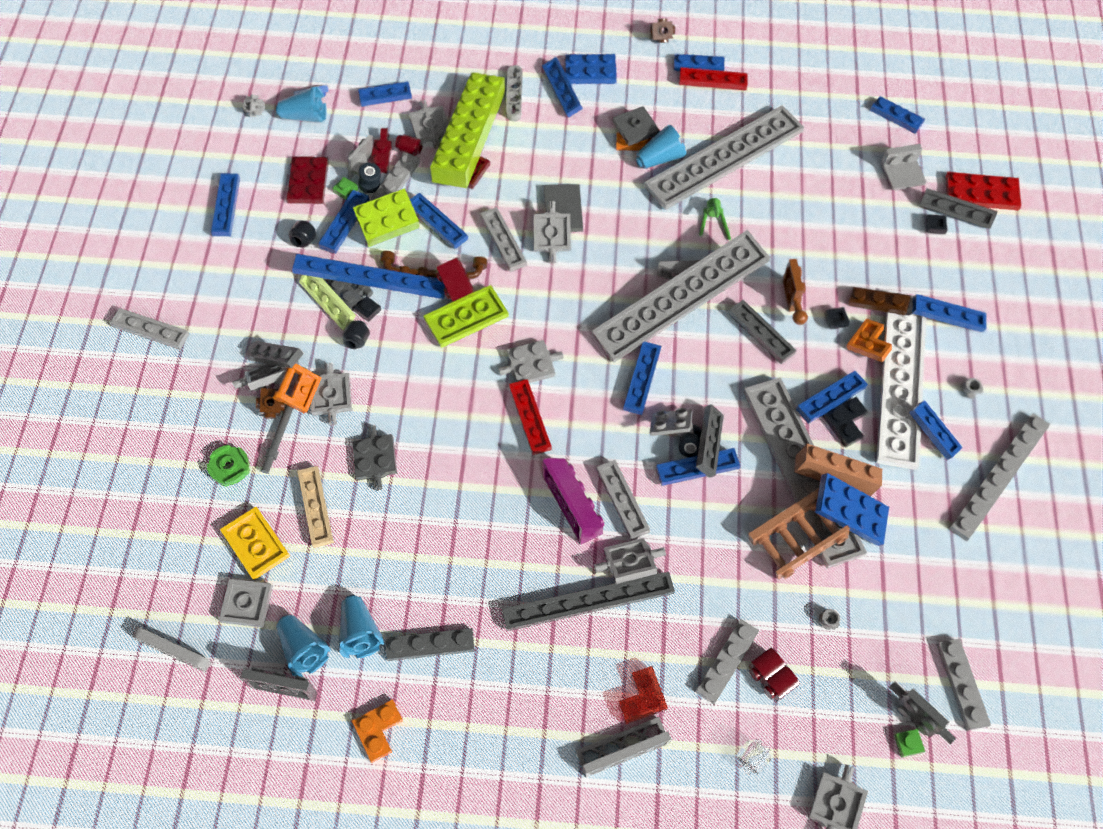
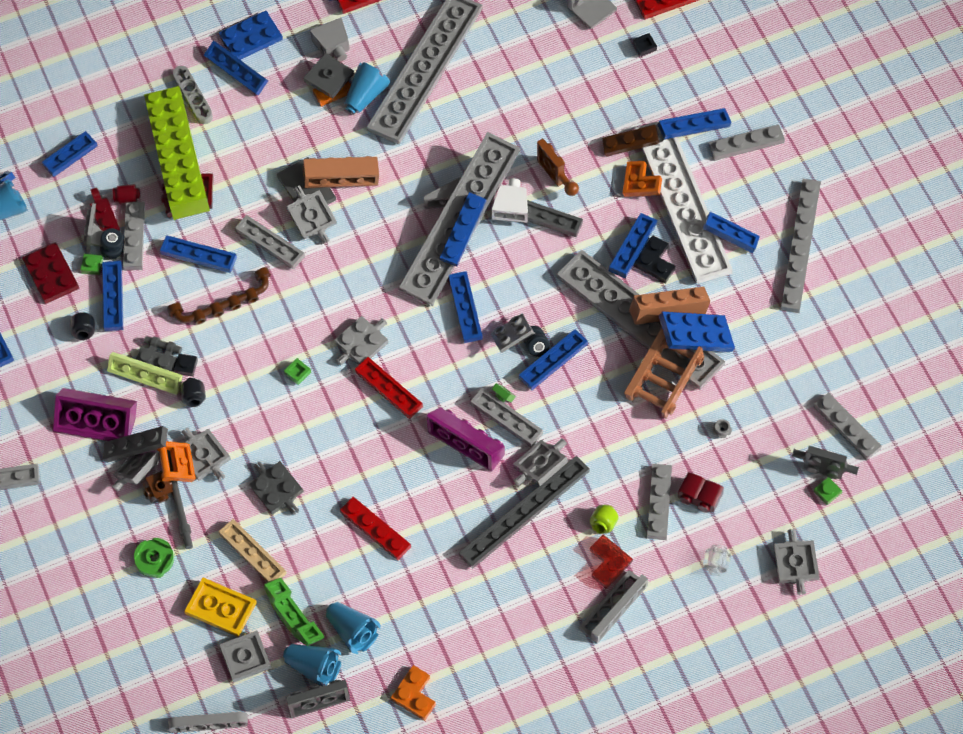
camera: 25 degrees left, 0 degrees up
blue plate [292,254,446,299] -> none
lime brick [353,188,419,247] -> none
dark grey plate [385,628,475,661] -> none
light grey plate [409,100,449,149] -> none
lime plate [423,285,509,348] -> none
dark red brick [436,257,475,302] -> none
dark grey plate [696,404,724,478] -> none
bright green plant [699,198,731,240] -> none
black plate [824,307,850,330] -> none
dark grey plate [920,188,998,229] -> none
light grey plate [959,378,984,399] -> none
none -> magenta slope [53,388,137,441]
none -> bright green slope [264,578,324,646]
none -> bright green plate [284,358,311,385]
none -> nougat brick [303,156,379,188]
none -> light grey torso [310,17,350,62]
none -> red plate [340,496,411,561]
none -> blue plate [440,192,487,267]
none -> white torso [492,178,528,223]
none -> bright green plate [492,383,516,402]
none -> lime head [590,505,619,534]
none -> light grey plate [709,124,785,161]

